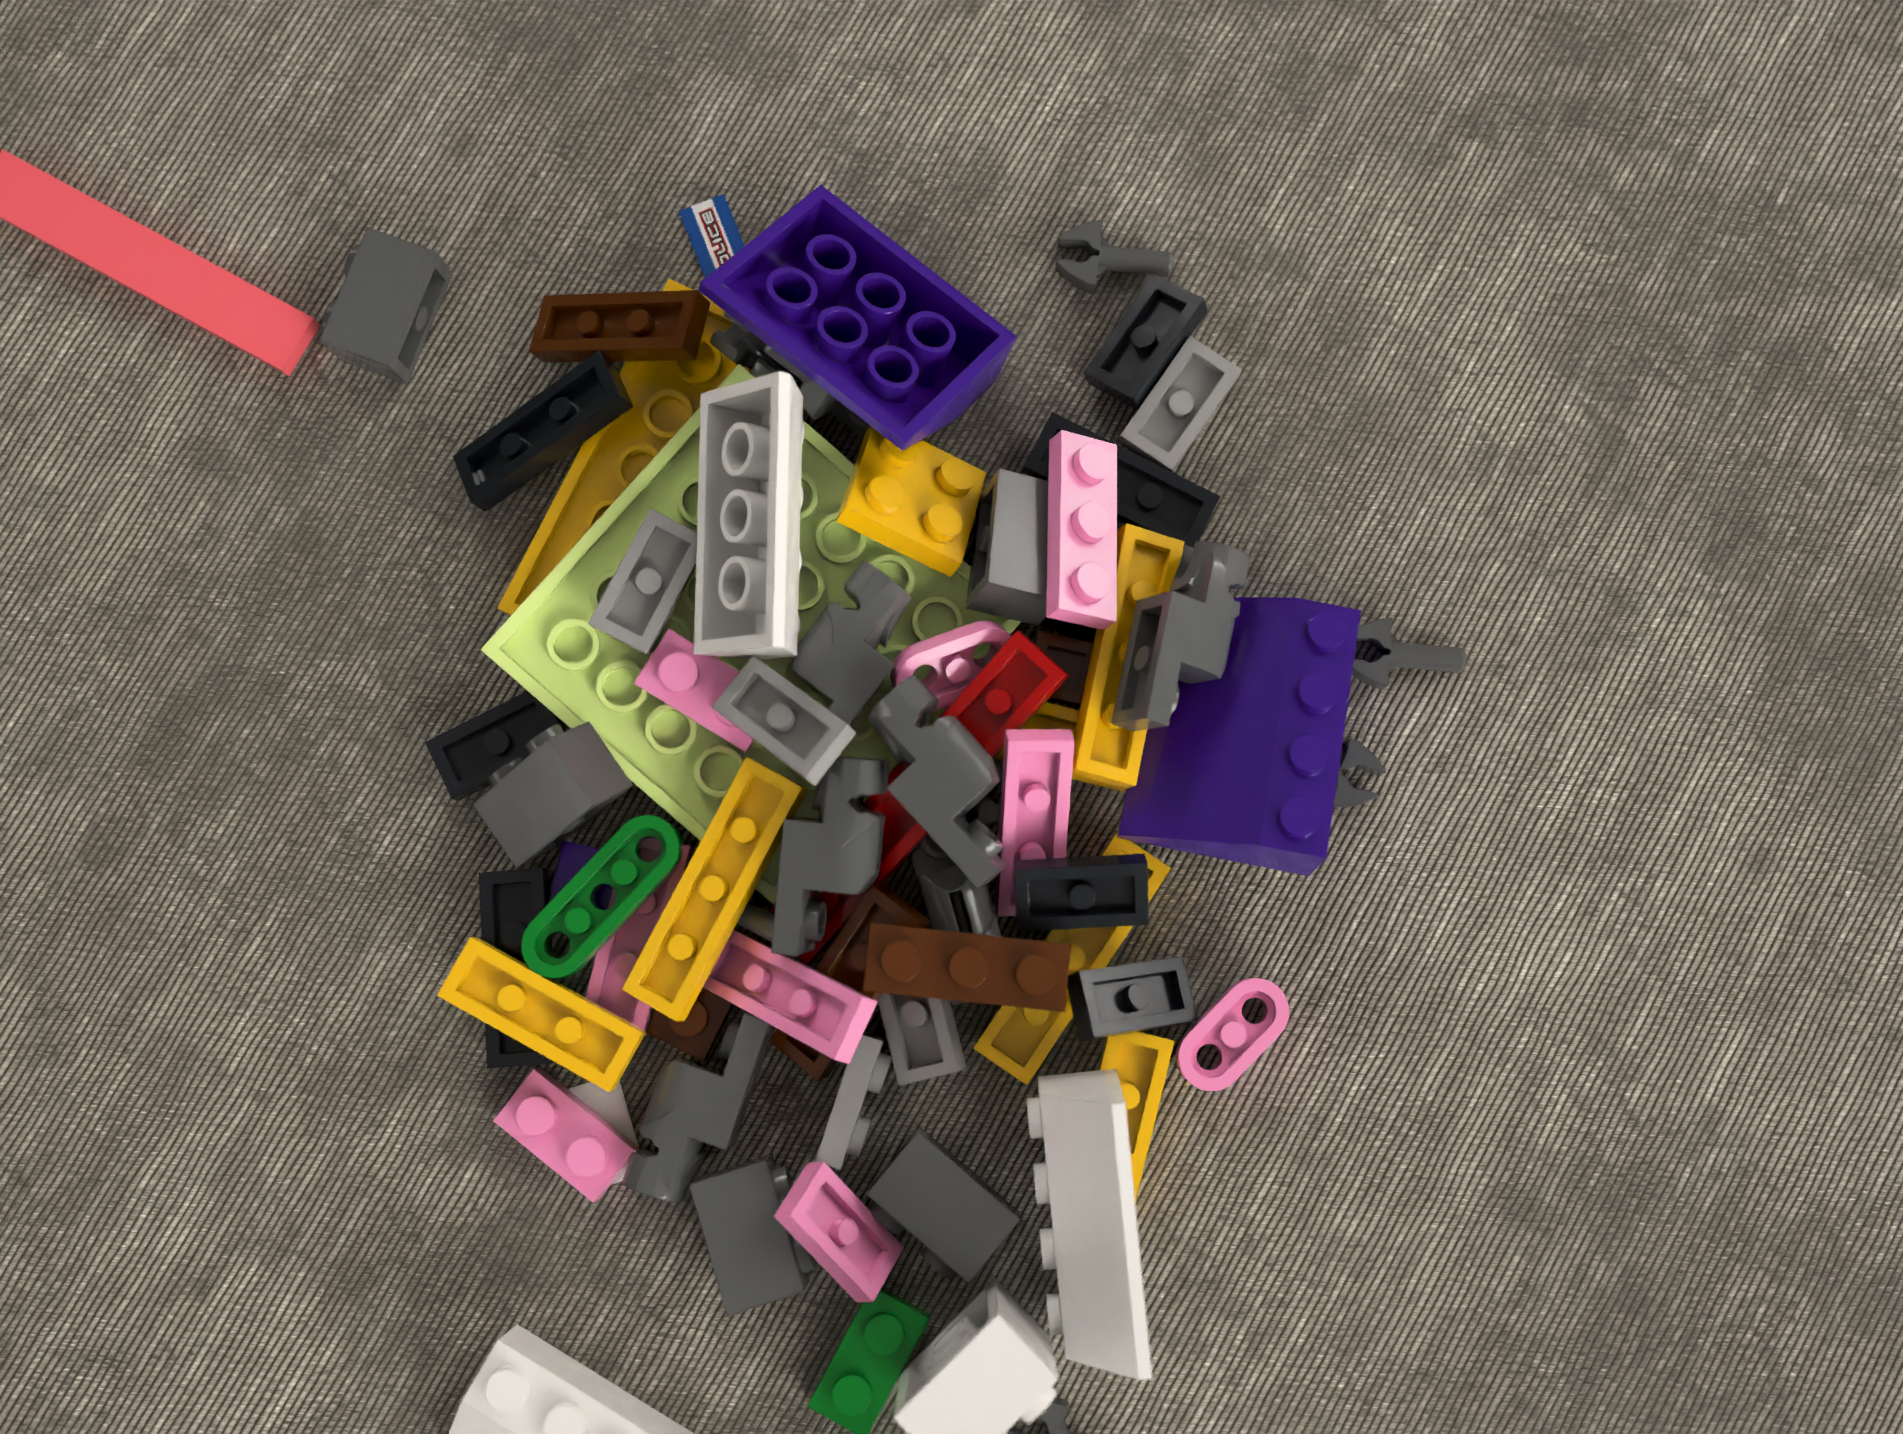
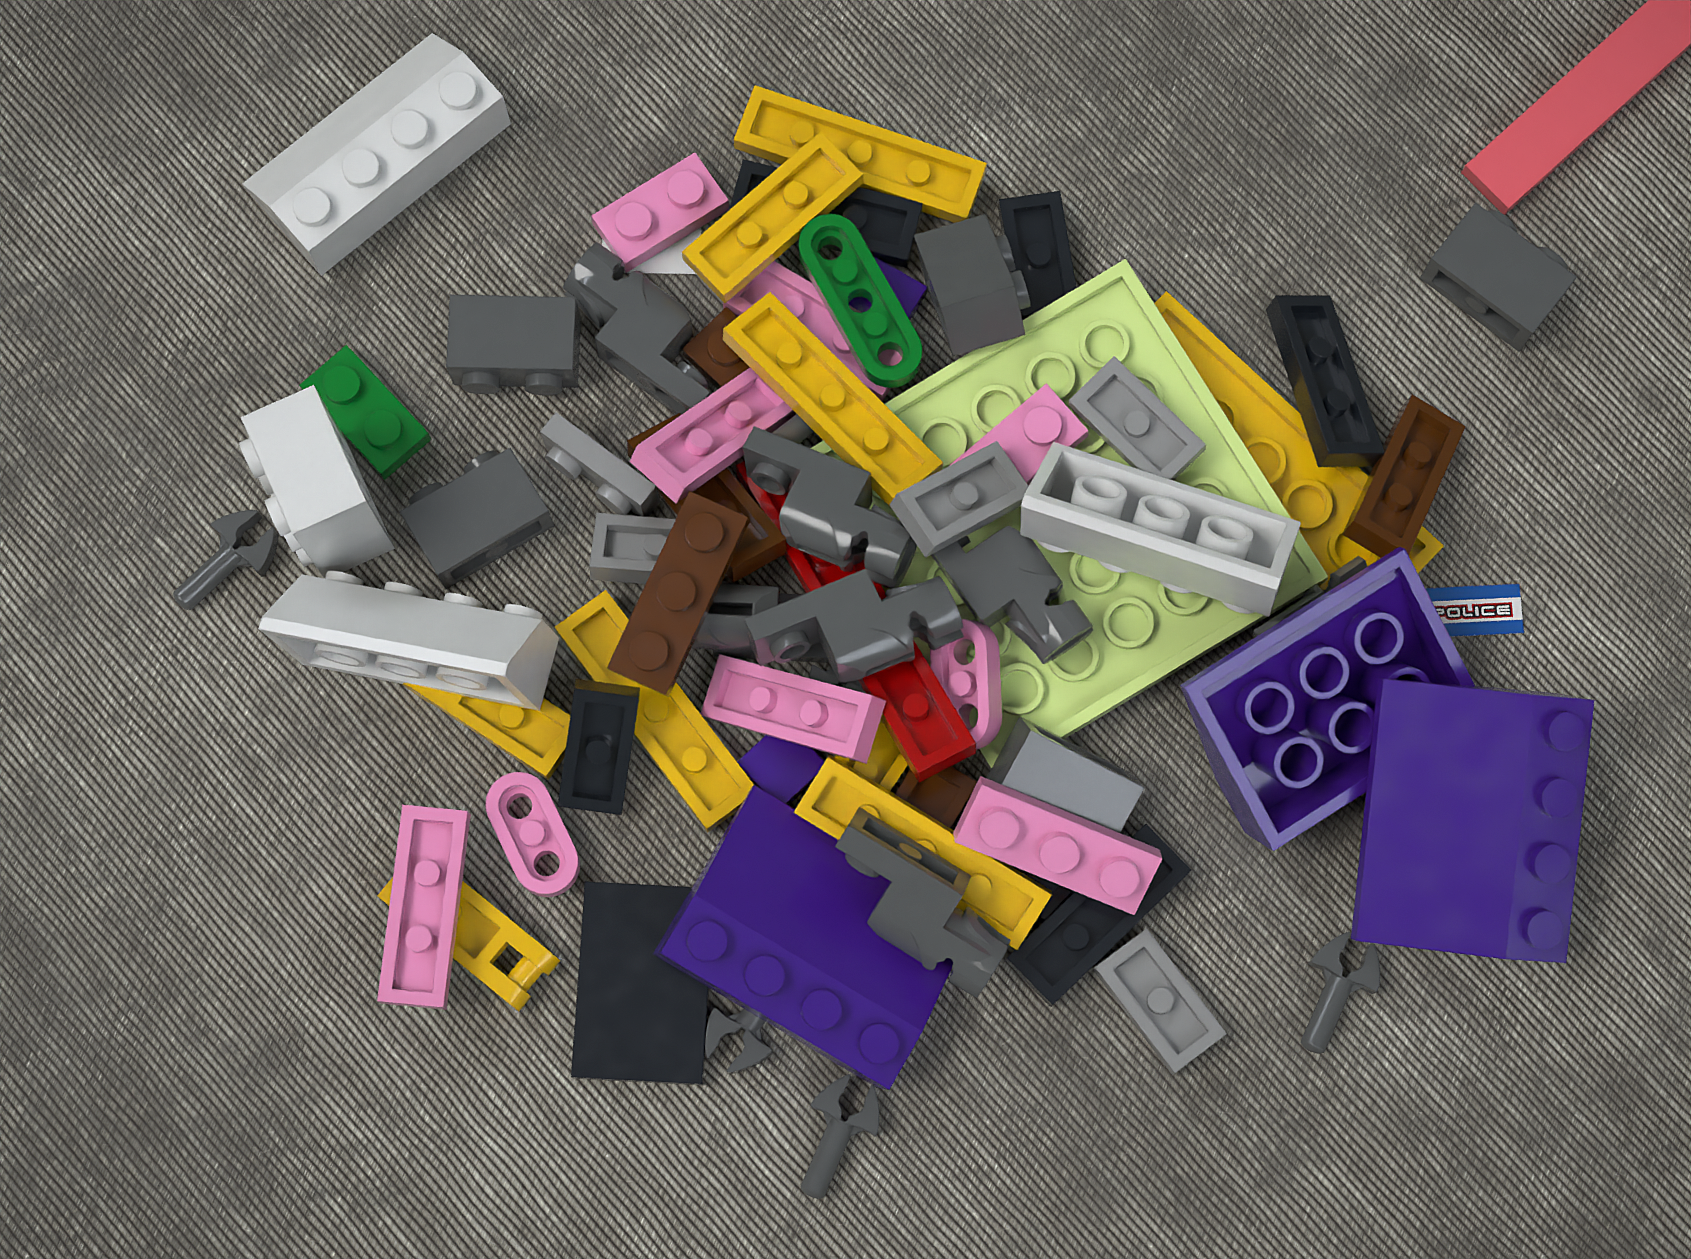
camera: 105 degrees right, 5 degrees down
bright pink plate [774,1161,904,1302] -> none
yellow plate [836,426,987,577] -> none
black plate [1013,854,1149,932] -> none
black plate [1083,274,1208,410] -> none
none -> bright pink plate [377,805,471,1010]
none -> yellow plate [377,877,560,1012]
none -> black tile [571,881,709,1086]
none -> yellow plate [734,85,987,223]
none -> dark purple tile [737,735,824,805]
none -> dark purple slope [1351,678,1595,963]

